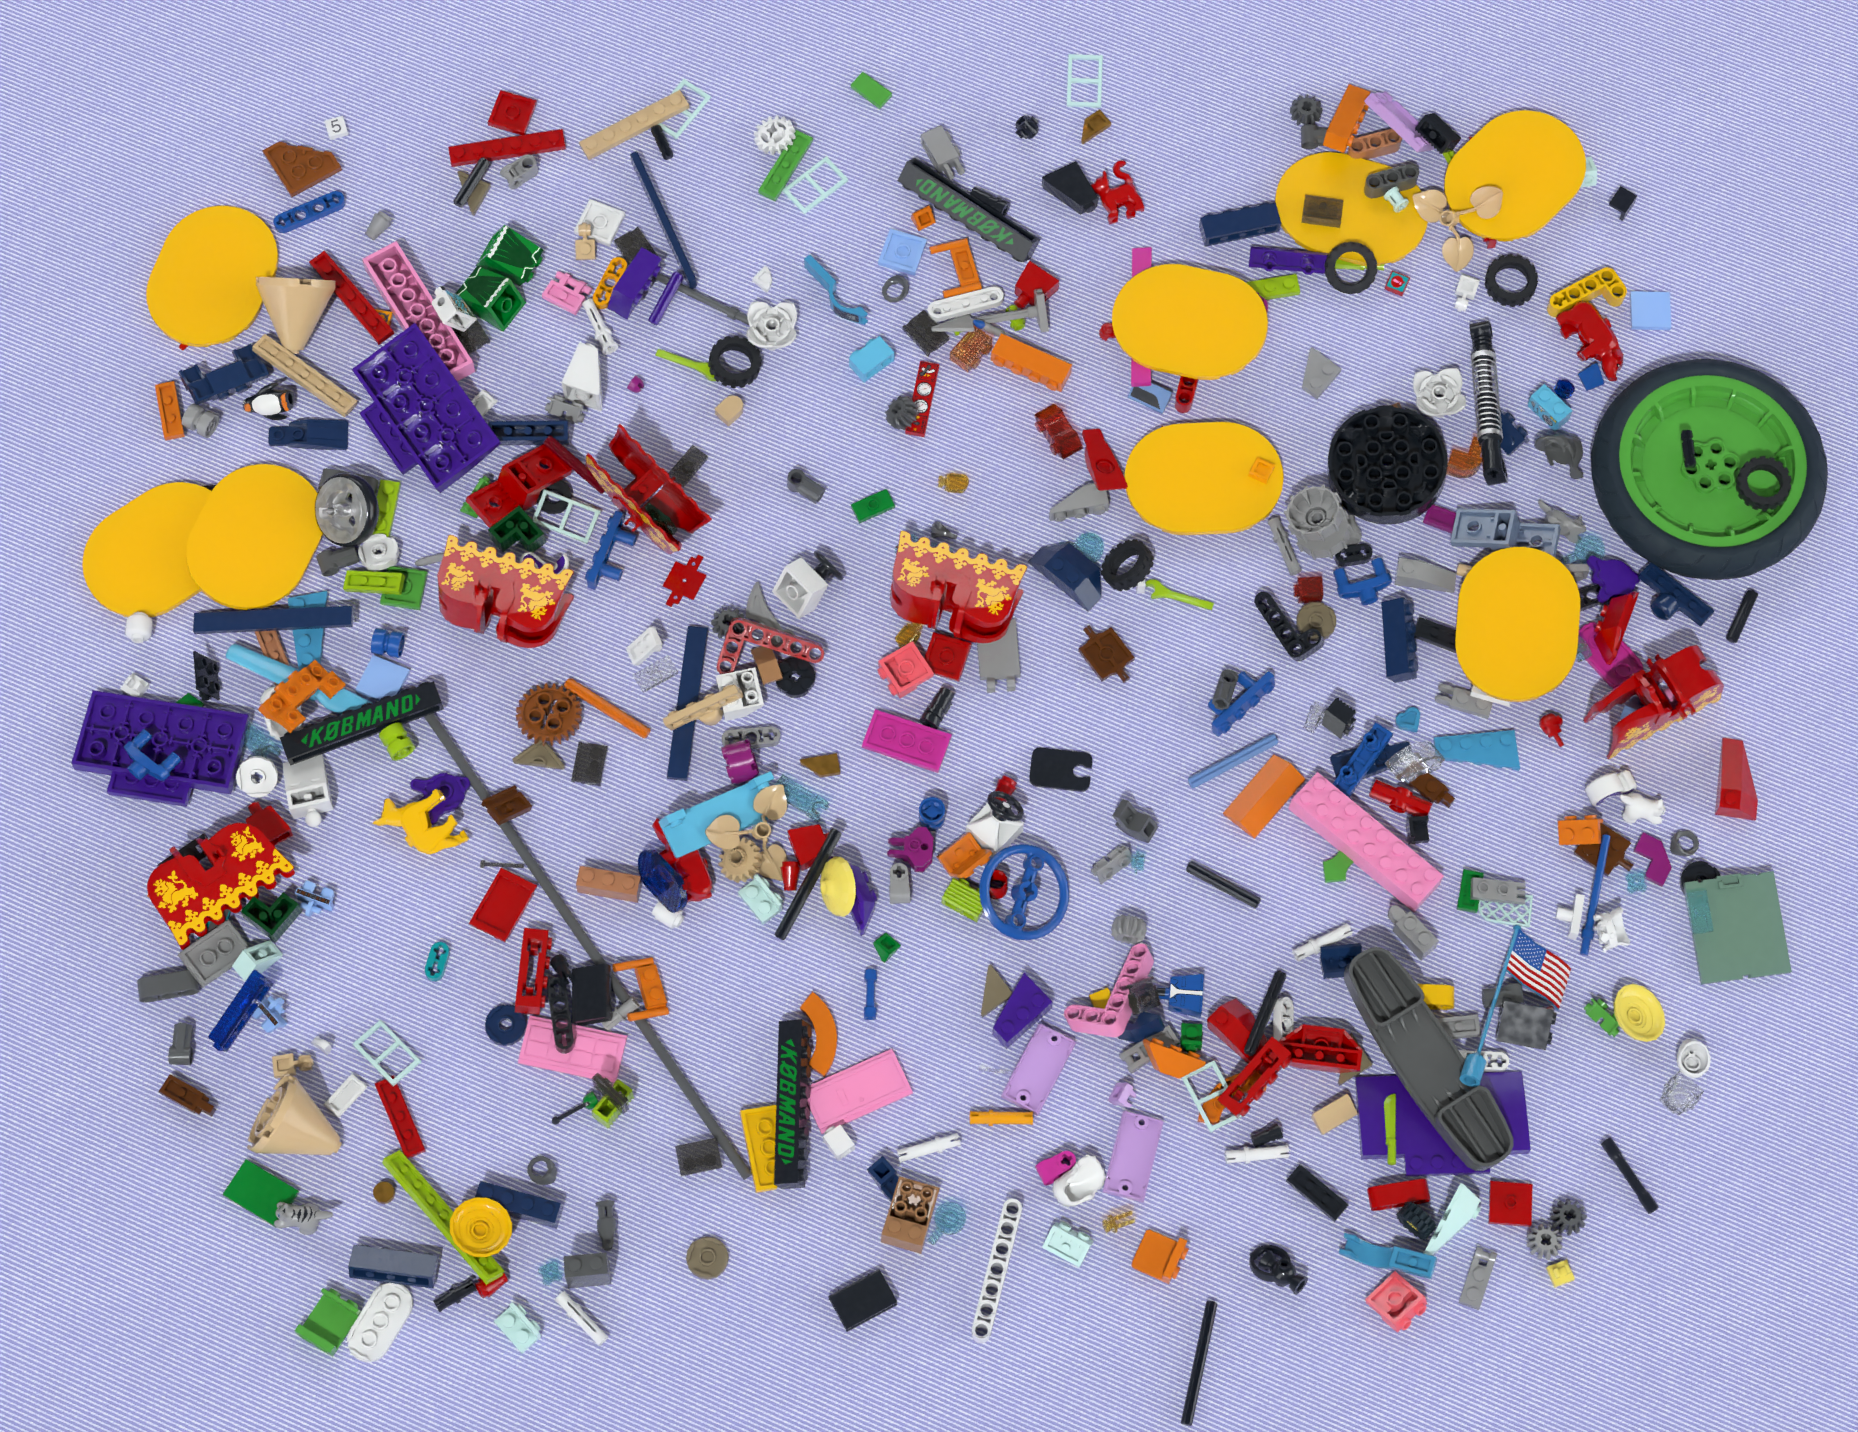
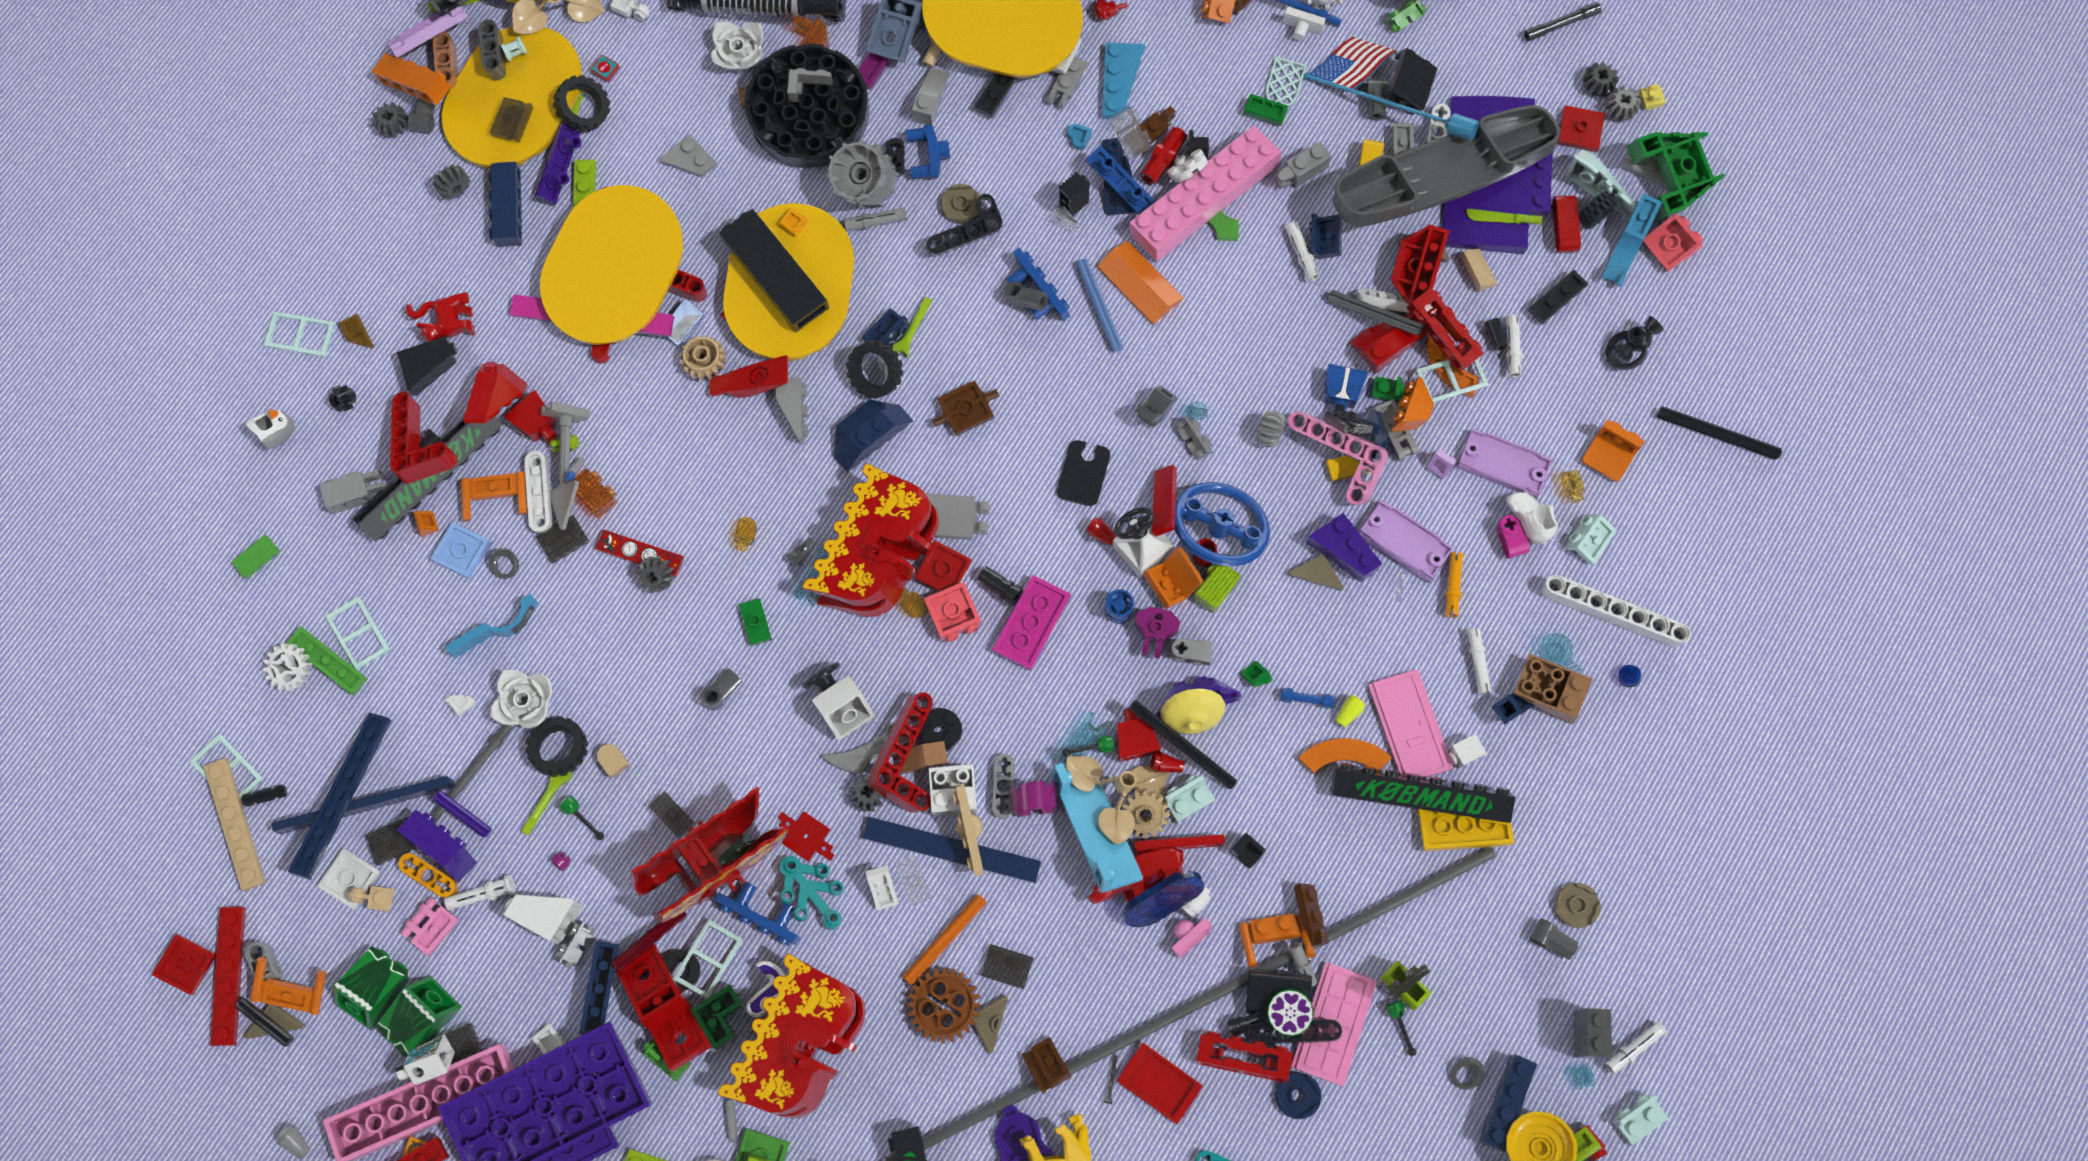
camera: 80 degrees left, 5 degrees up
nougat brick [576,866,642,903] -> none
dark grey piece [595,1200,616,1251] -> none
clear smoke plate [675,1138,722,1177] -> none
pearl gold tile [800,753,840,778] -> none
black piece [828,1269,897,1332] -> none
medium azure brick [849,336,894,383] -> none
orange brick [991,333,1072,392] -> none
clear red brick [1034,404,1083,460] -> none
clear light blue piece [1059,533,1104,563] -> none
black axle [1186,861,1261,908] -> none
clear red brick [1293,576,1323,604] -> none
dark blue brick [1381,597,1418,683] -> none
light grey hinge [1471,877,1526,905] -> none
none -> piece [246,410,295,450]
none -> orange plate [250,957,327,1015]
none -> dark blue tile [288,712,391,880]
none -> red beam [390,391,458,484]
none -> dark grey gear [433,164,470,200]
none -> red wedge [463,362,528,423]
none -> hinge [559,795,604,840]
none -> tan gear [679,335,727,381]
none -> black brick [719,208,829,332]
none -> teal plant [779,856,843,930]
none -> light grey bracket [787,68,833,102]
none -> dark blue bracket [862,308,909,347]
none -> hinge [1062,735,1114,757]
none -> red tile [1134,834,1225,853]
none -> red tile [1152,464,1177,537]
none -> white plate [1167,149,1208,183]
none -> bright pink tile [1172,918,1212,959]
none -> black panel [1230,832,1266,869]
none -> tile [1267,988,1314,1036]
none -> reddish brown hinge [1294,883,1328,947]
none -> neon yellow cone [1335,694,1366,728]
none -> dark grey piece [1529,918,1579,960]
none -> clear blue tile [1618,665,1641,688]
none -> green wedge [1627,132,1725,222]

